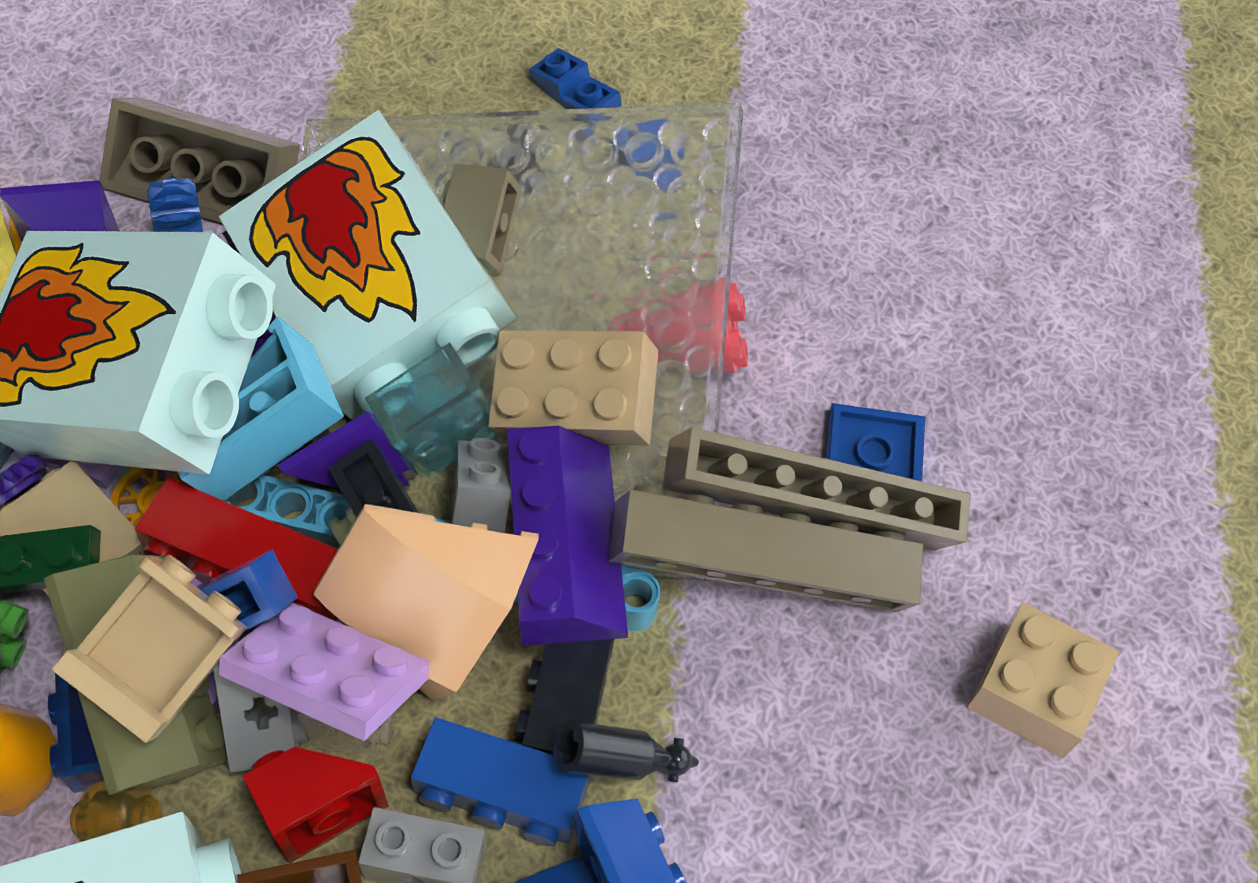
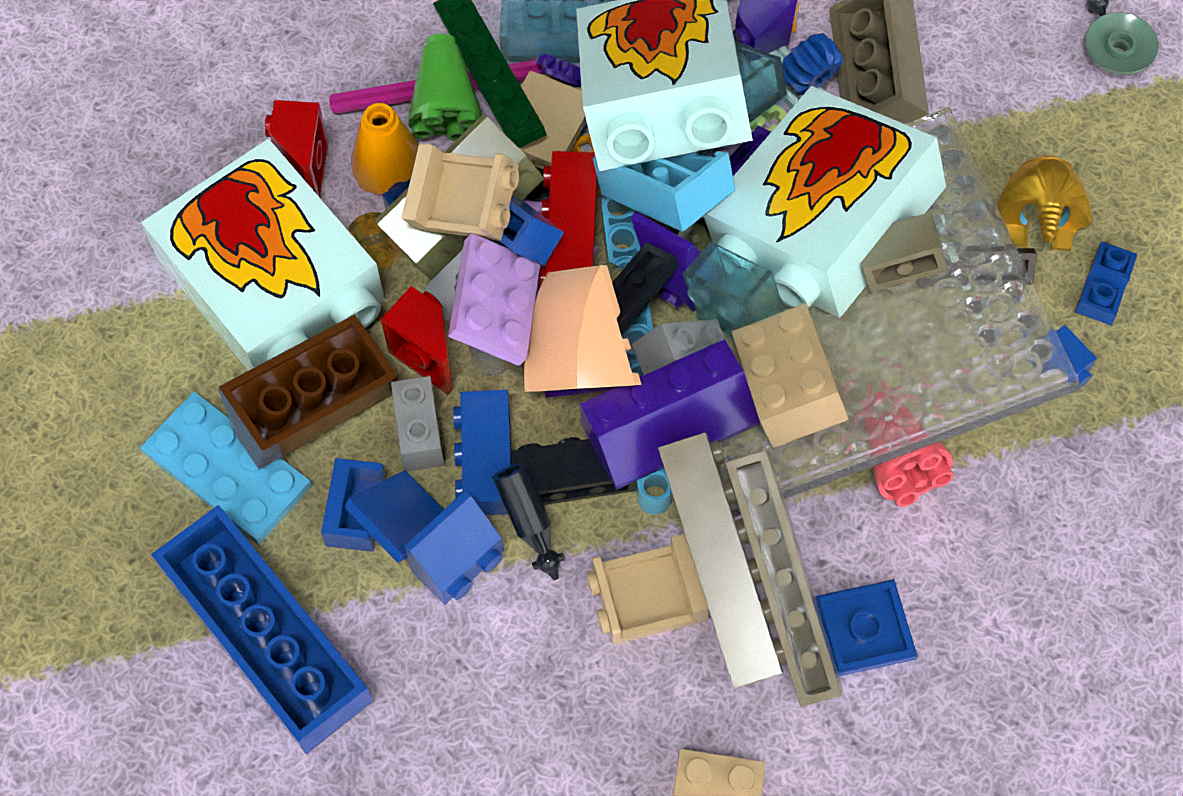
camera: 75 degrees right, 5 degrees up
none -> tan panel [586,534,709,645]
none -> pearl gold piece [994,155,1092,251]

